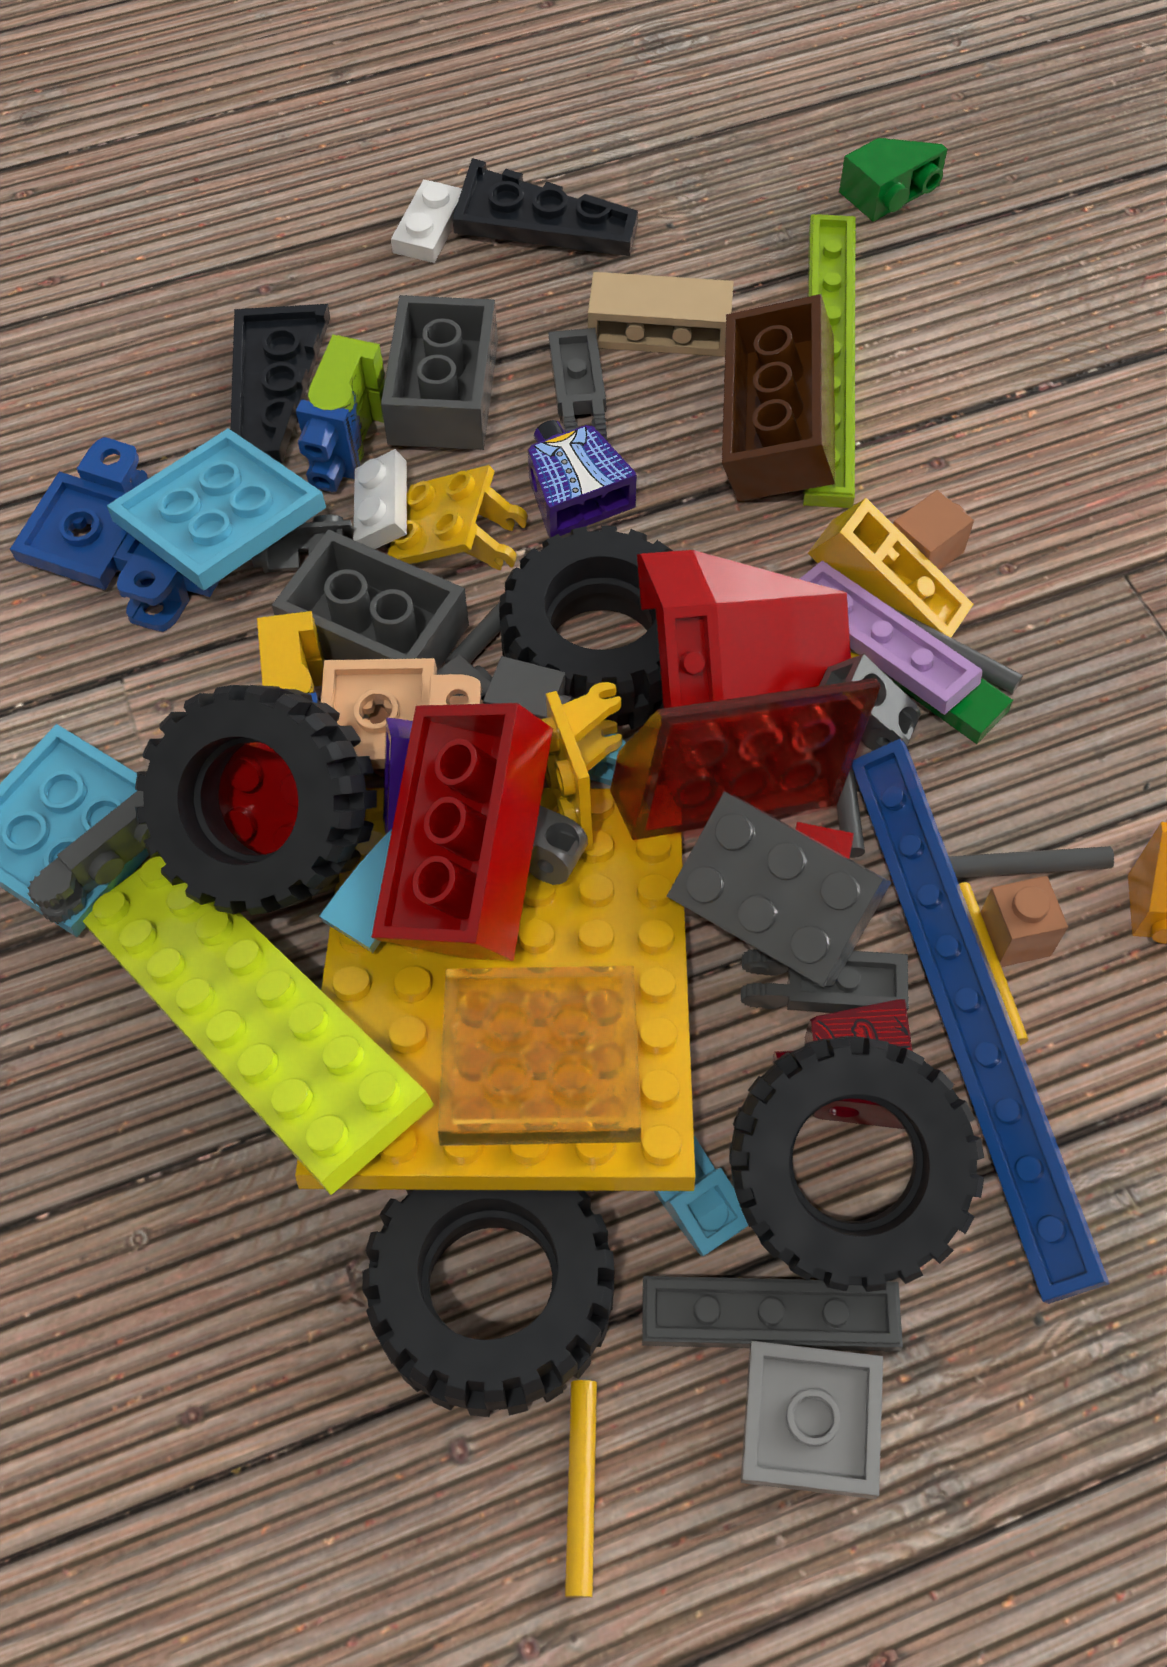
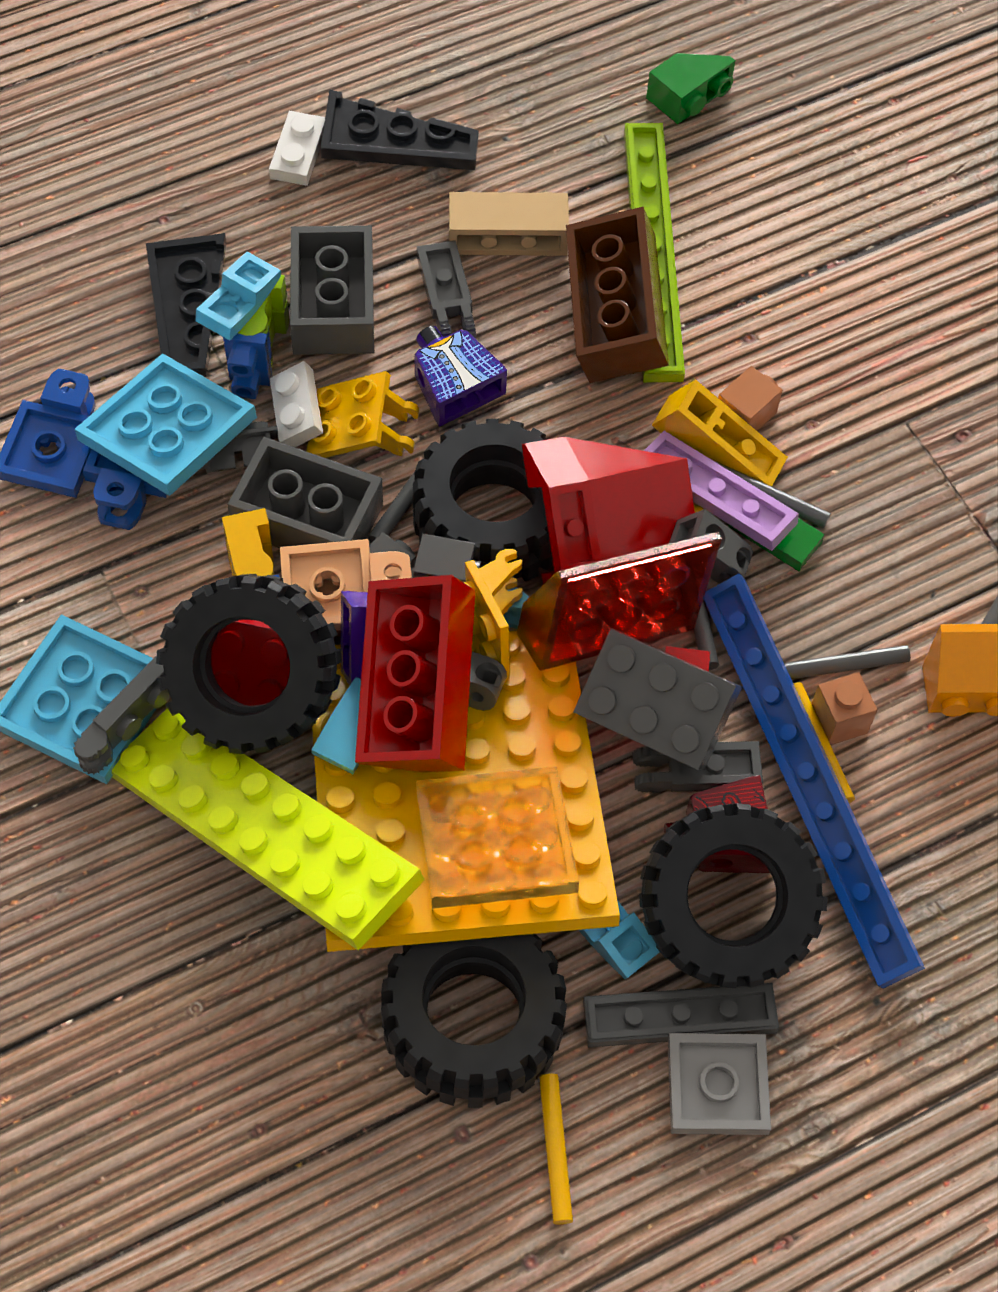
camera: 10 degrees left, 0 degrees up
none -> medium azure slope [195,251,281,341]

